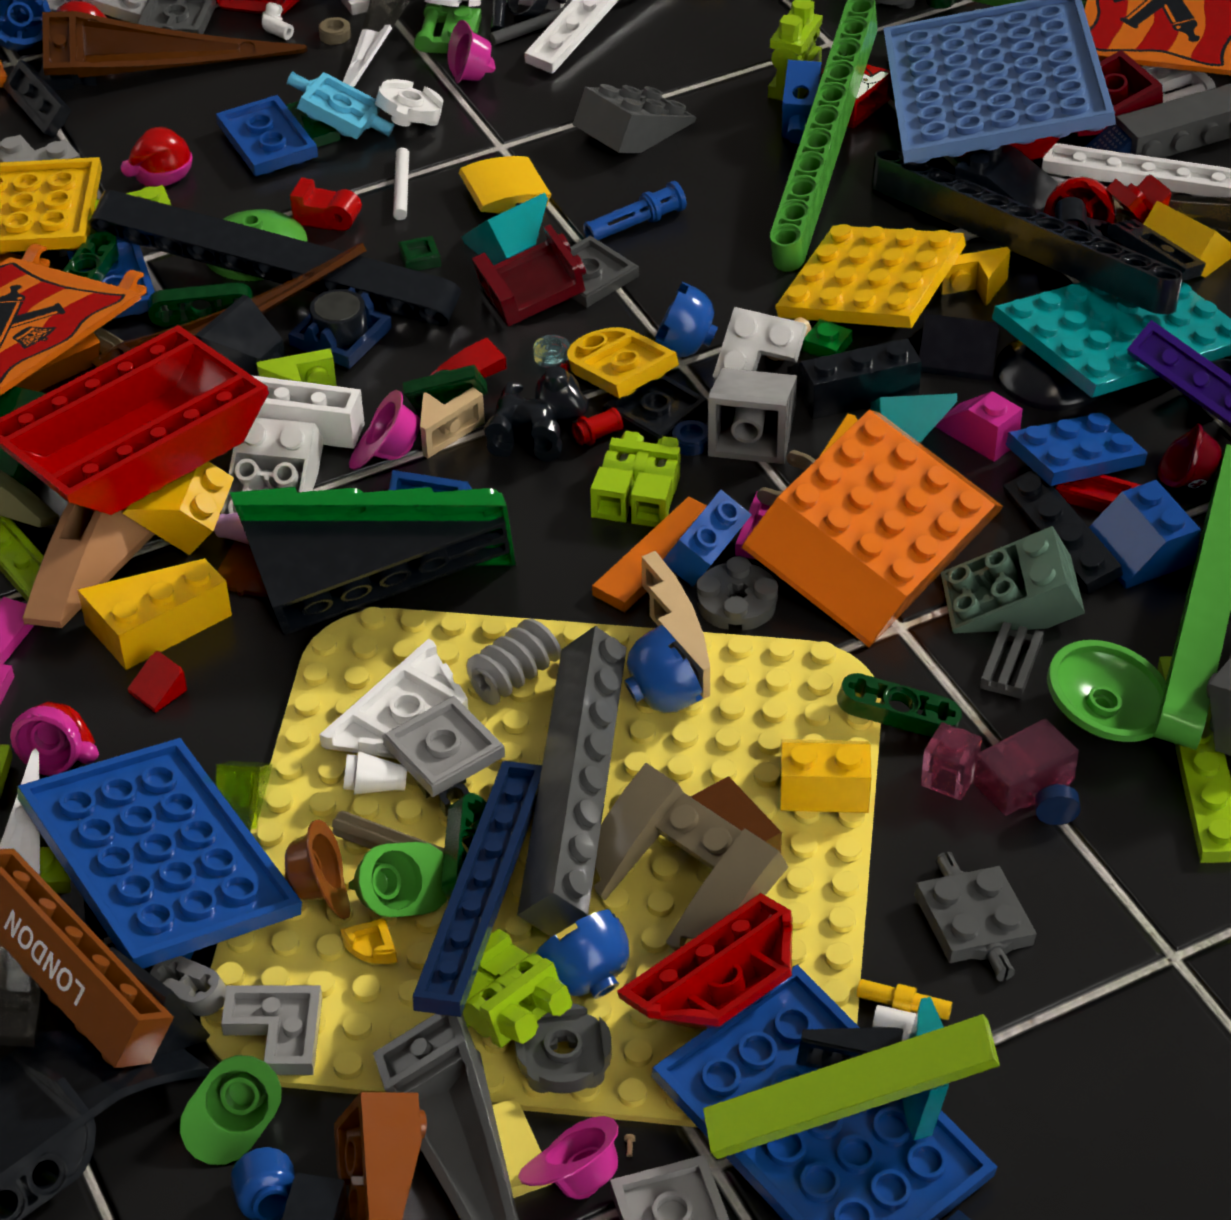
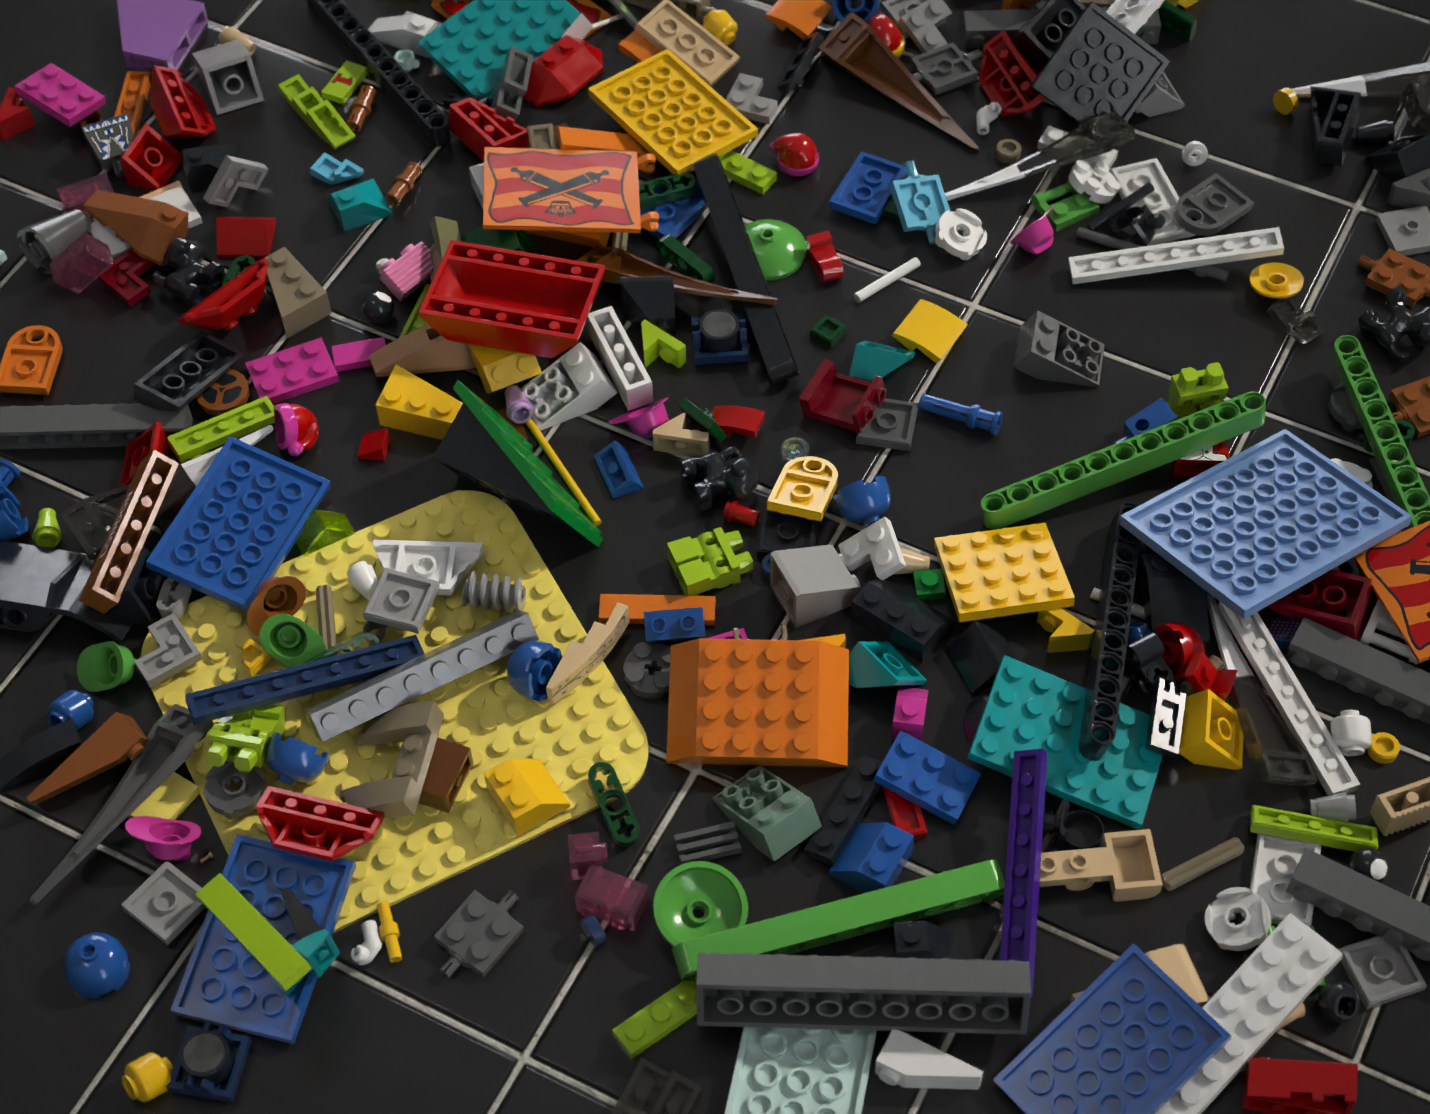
camera: 55 degrees right, 10 degrees up
dark red helmet [1158,423,1222,489] -> none

